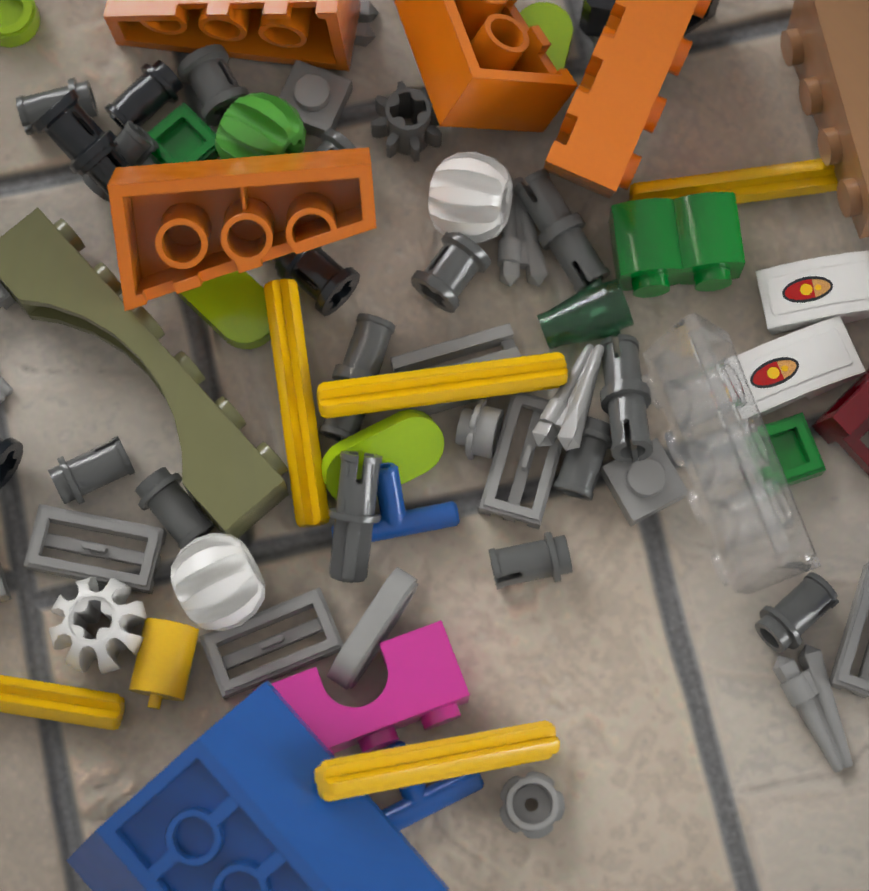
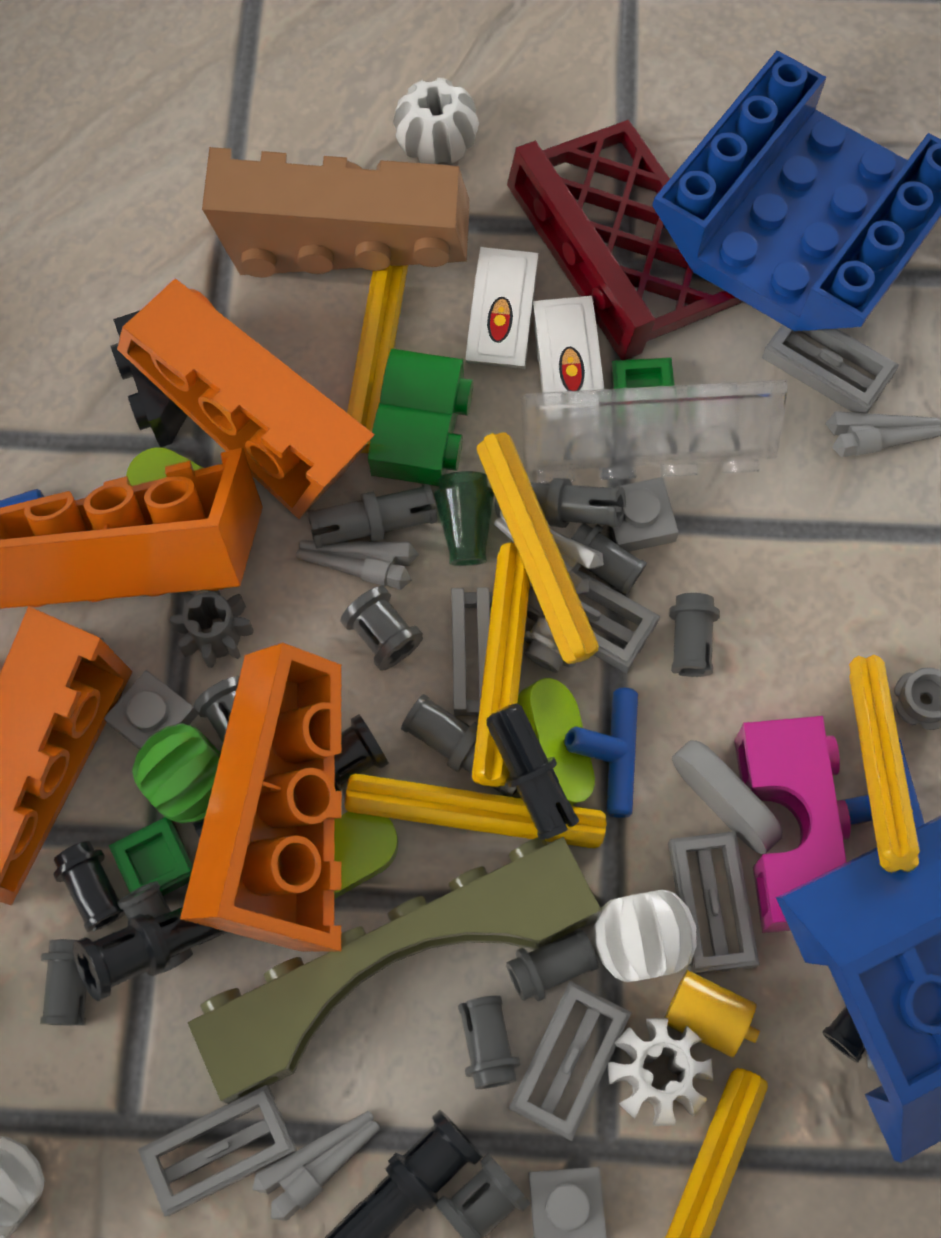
camera: 70 degrees left, 5 degrees down
dark grey bush [177,44,250,126] -> none
dark grey axle [329,451,383,583] -> none
white piece [428,151,513,243] -> none
dark grey pin [755,572,839,653] -> none
none -> yellow axle [476,432,599,664]
none -> black axle [486,703,579,840]

